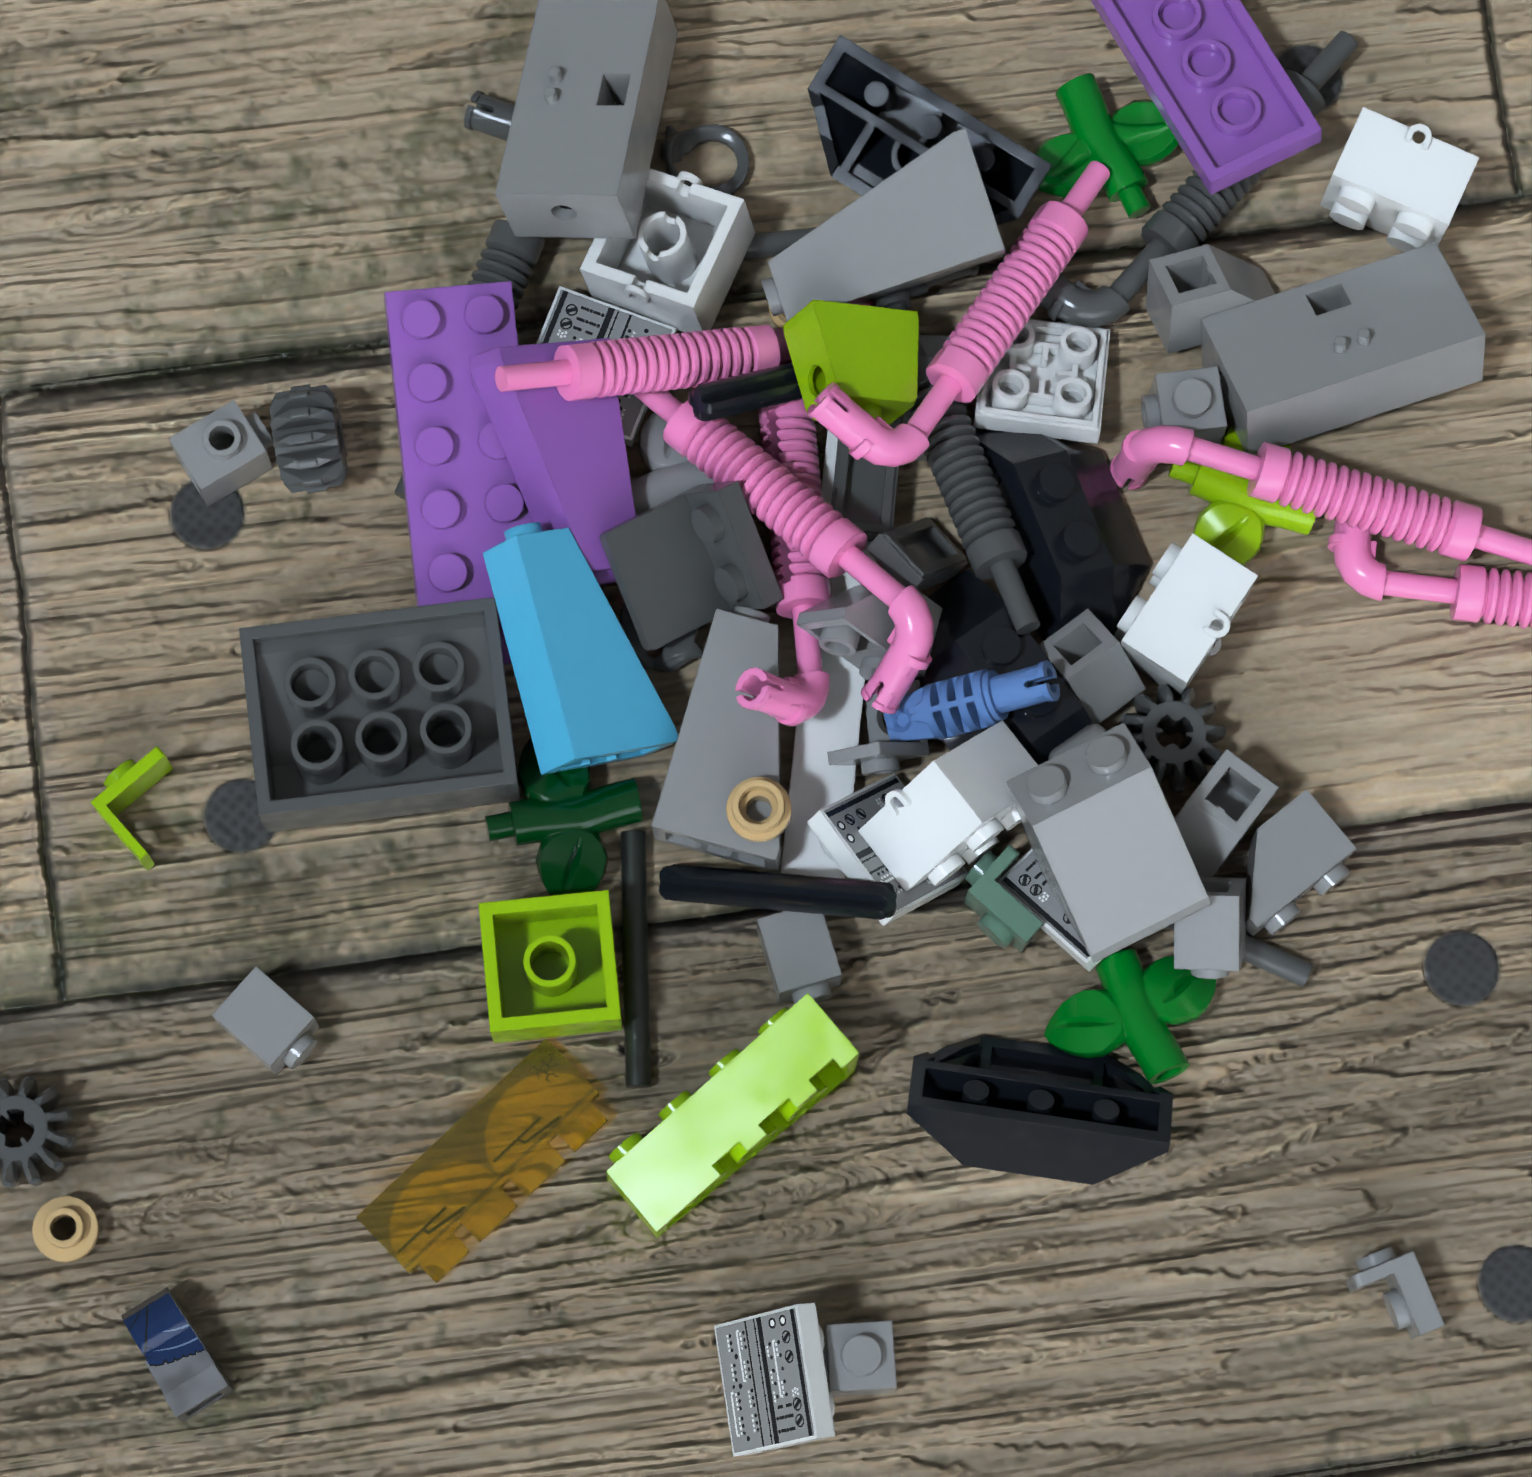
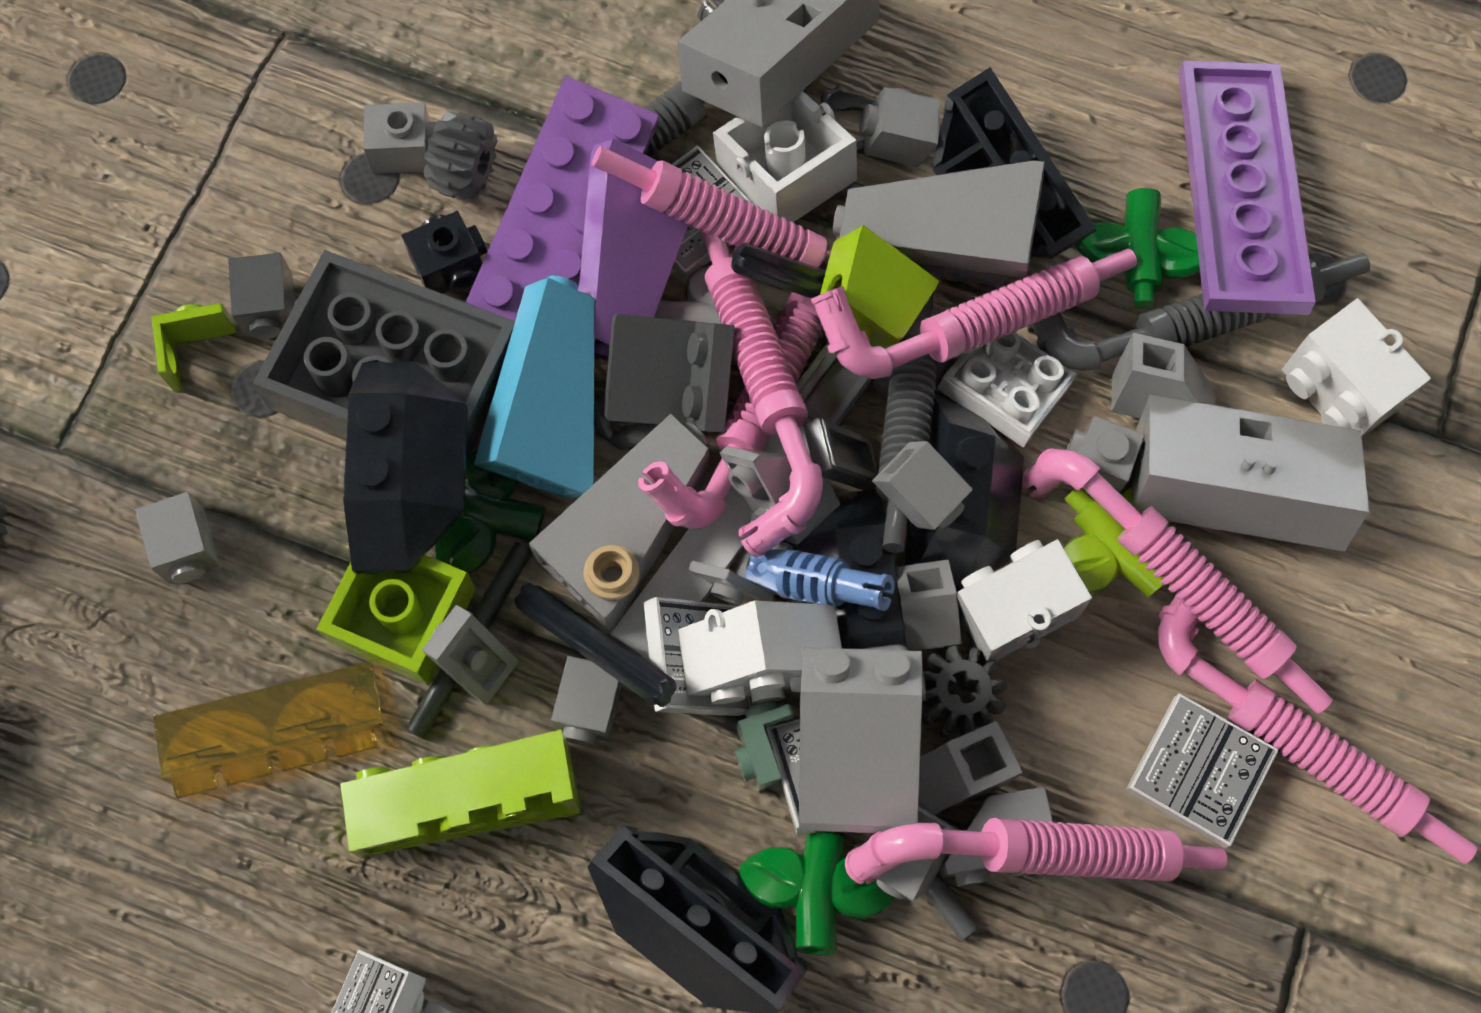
camera: 30 degrees right, 5 degrees down
none -> dark grey brick [228,252,295,339]
none -> black wedge [343,362,468,574]
none -> black brick [401,210,488,294]
none -> light grey plate [421,605,519,706]
none -> bright pink piece [845,818,1227,884]
none -> light grey brick [859,87,940,167]
none -> light grey brick [872,441,973,530]
none -> light grey tile [1125,693,1278,848]

